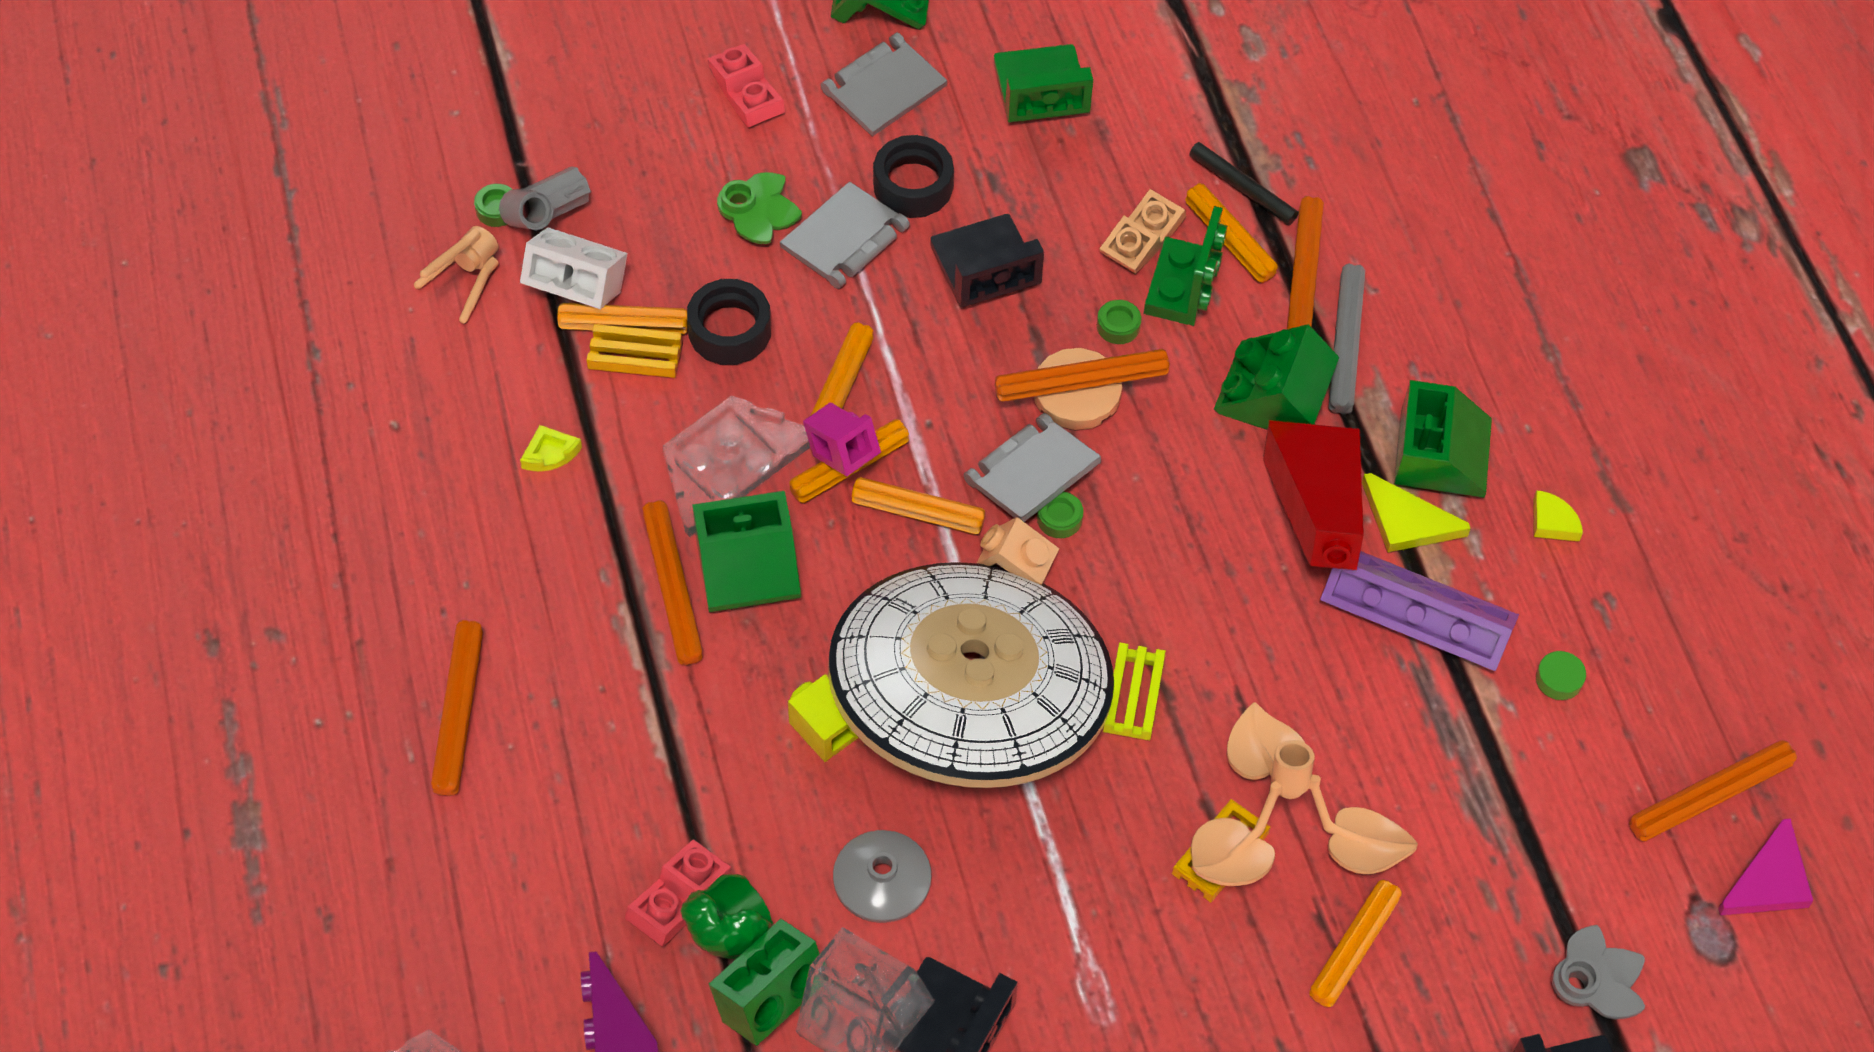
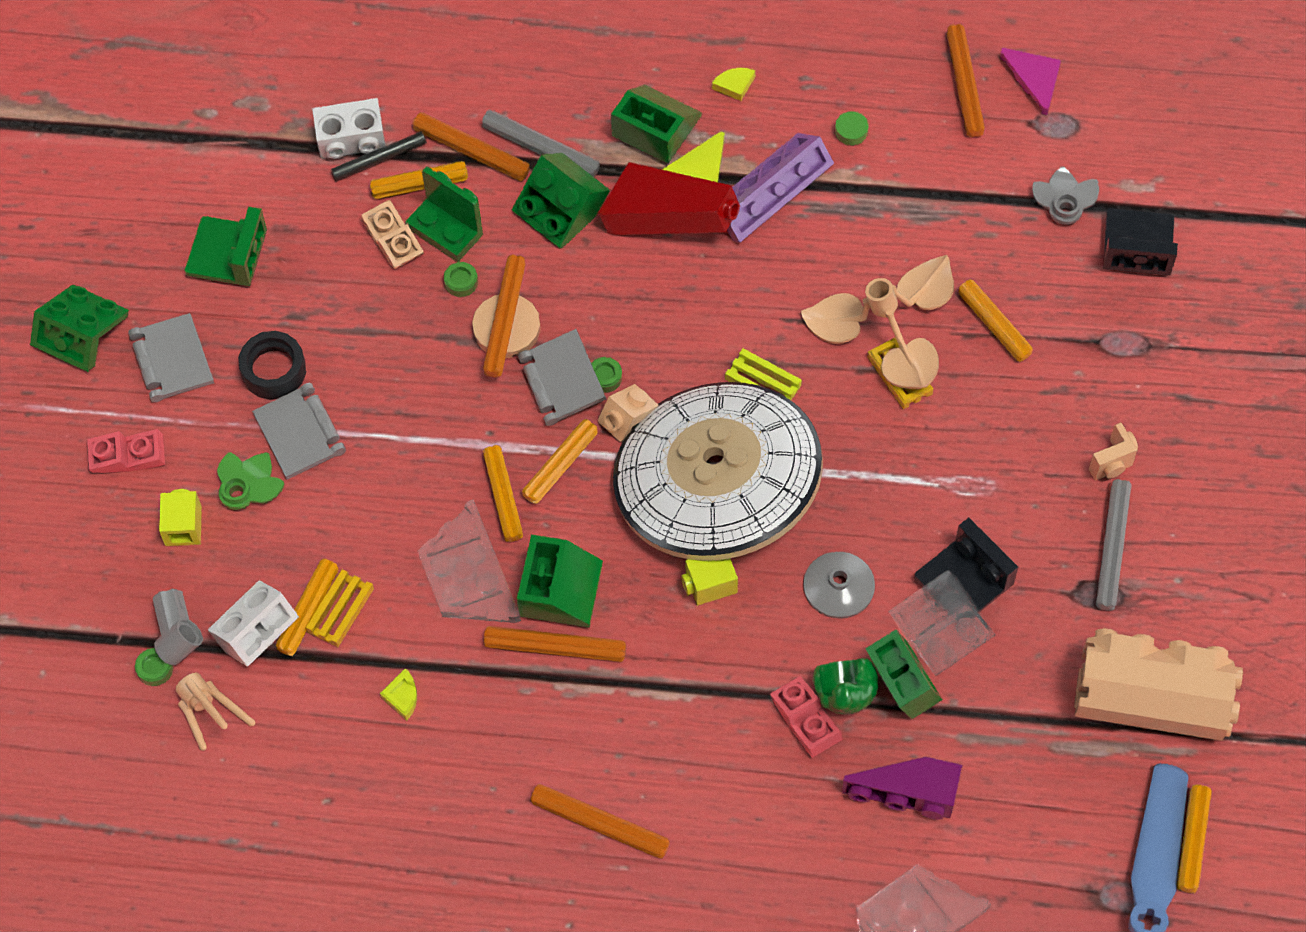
camera: 65 degrees left, 5 degrees up
black tyre [687,279,771,365] -> none
dark pink brick [803,402,881,477] -> none
light orange axle [810,322,873,416] -> none
black bracket [930,214,1044,308] -> none
none -> neon yellow brick [159,489,202,546]
none -> white brick [312,98,386,159]

